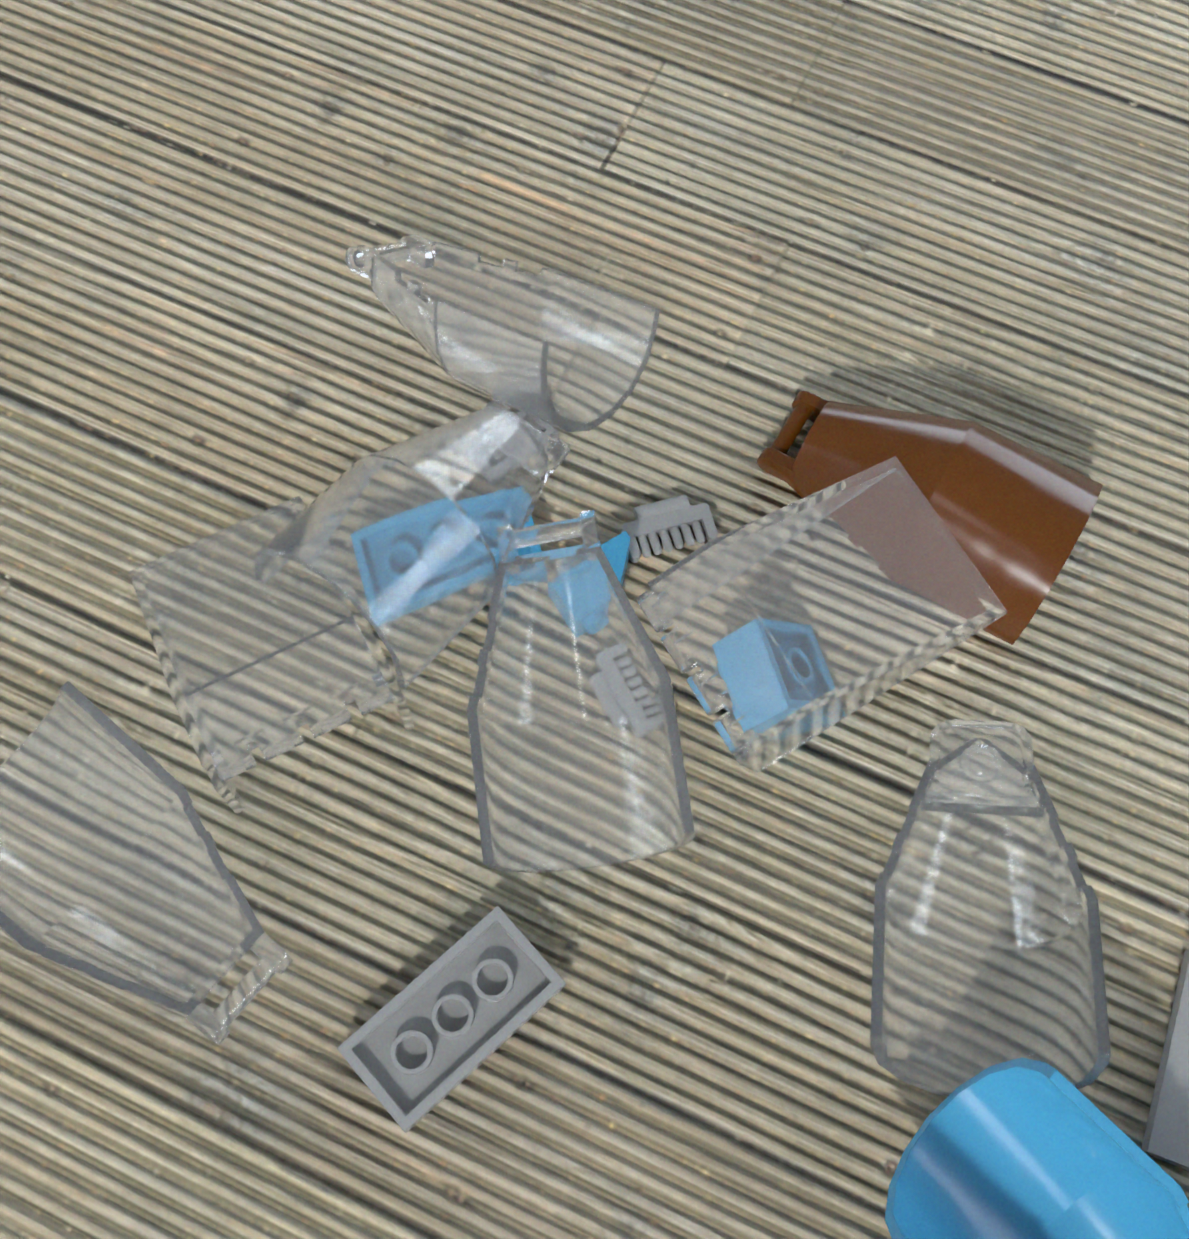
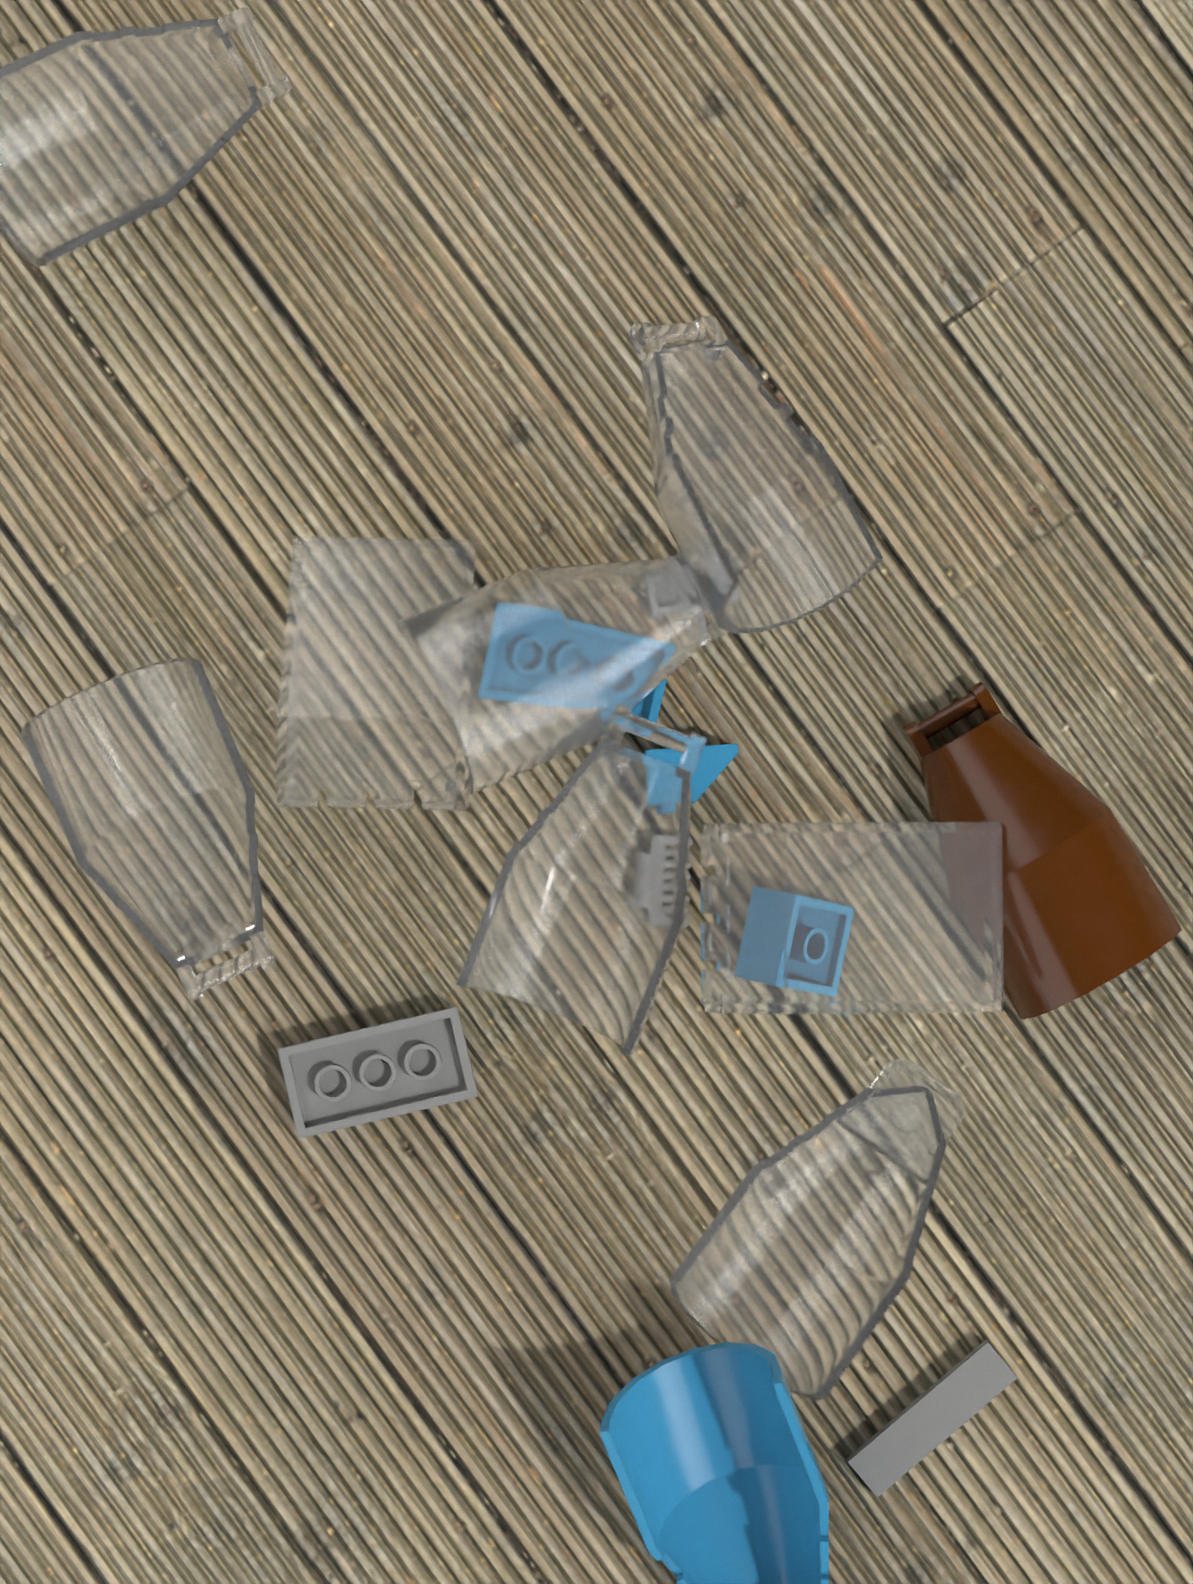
camera: 30 degrees right, 20 degrees up
light grey piece [621,494,718,563] -> none

